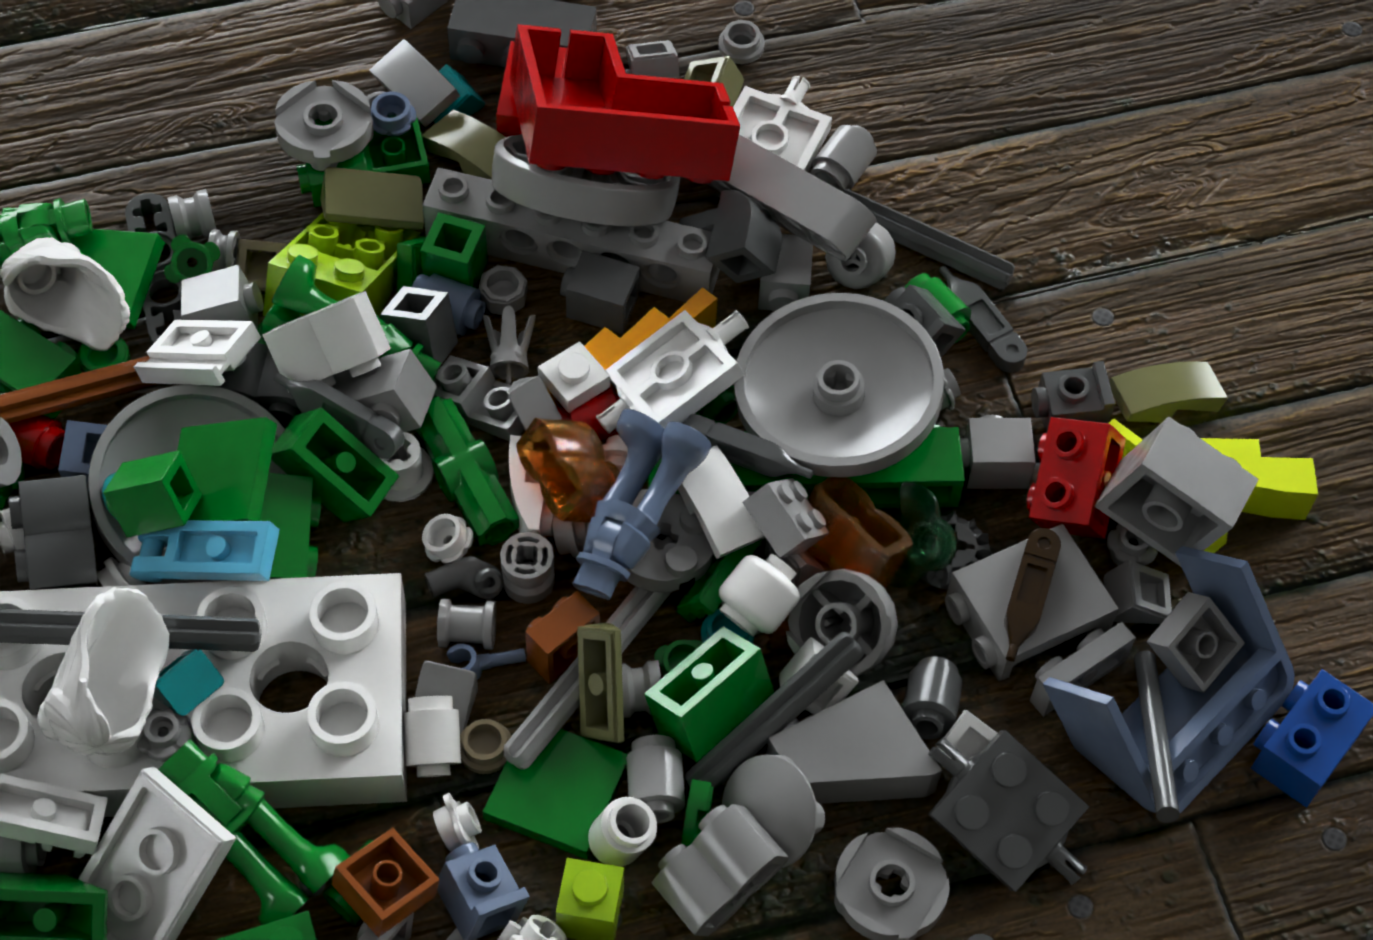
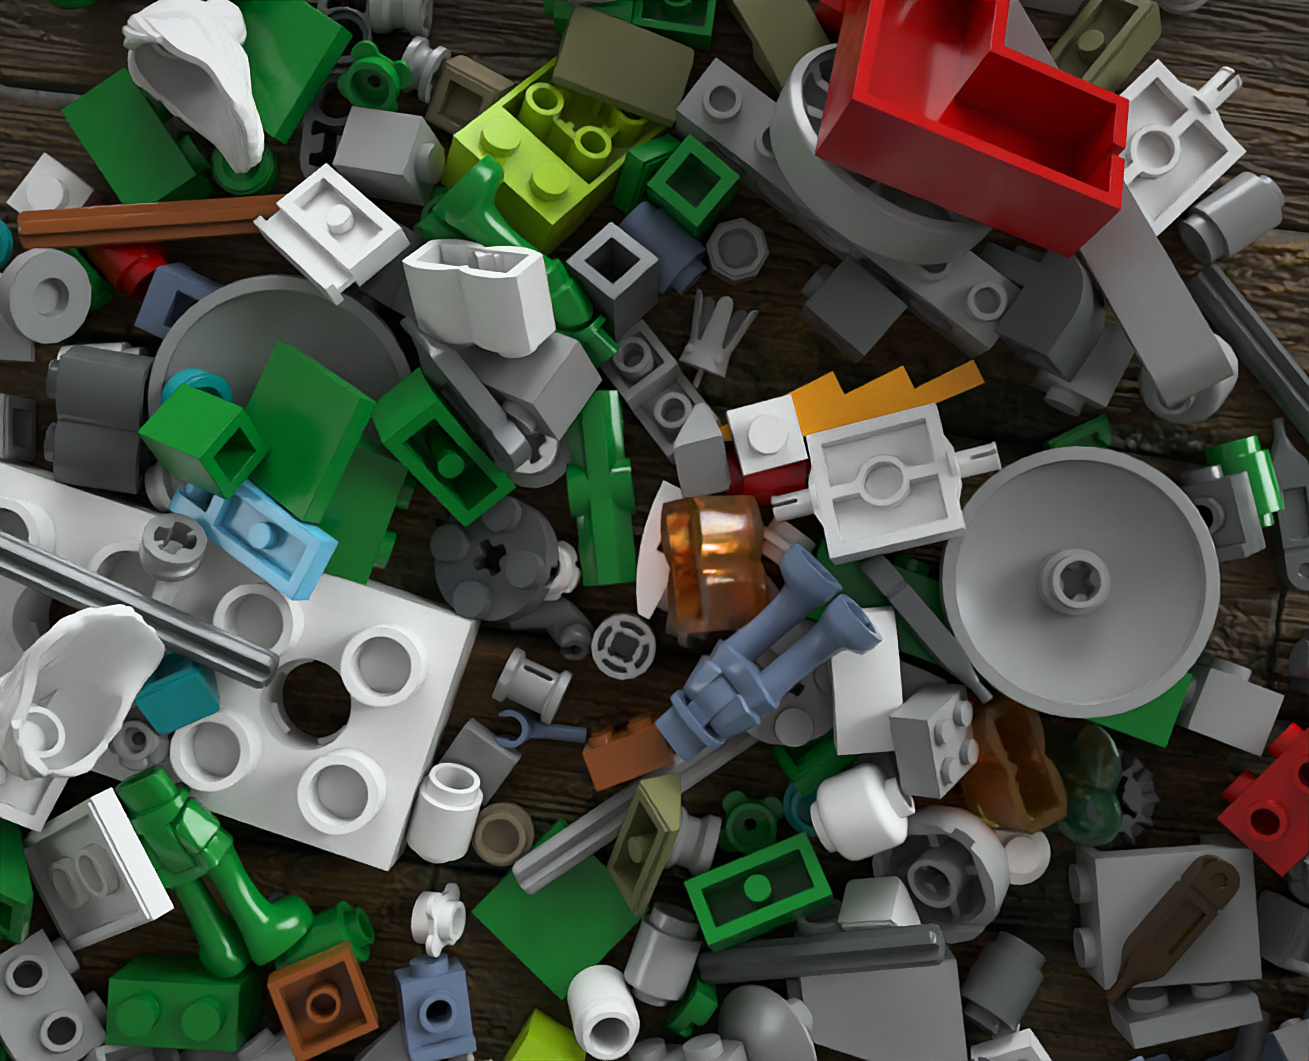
camera: 25 degrees right, 30 degrees up
none -> light grey bush [138,513,207,582]
none -> dark grey plate [430,495,559,624]
none -> white plate [993,819,1051,885]

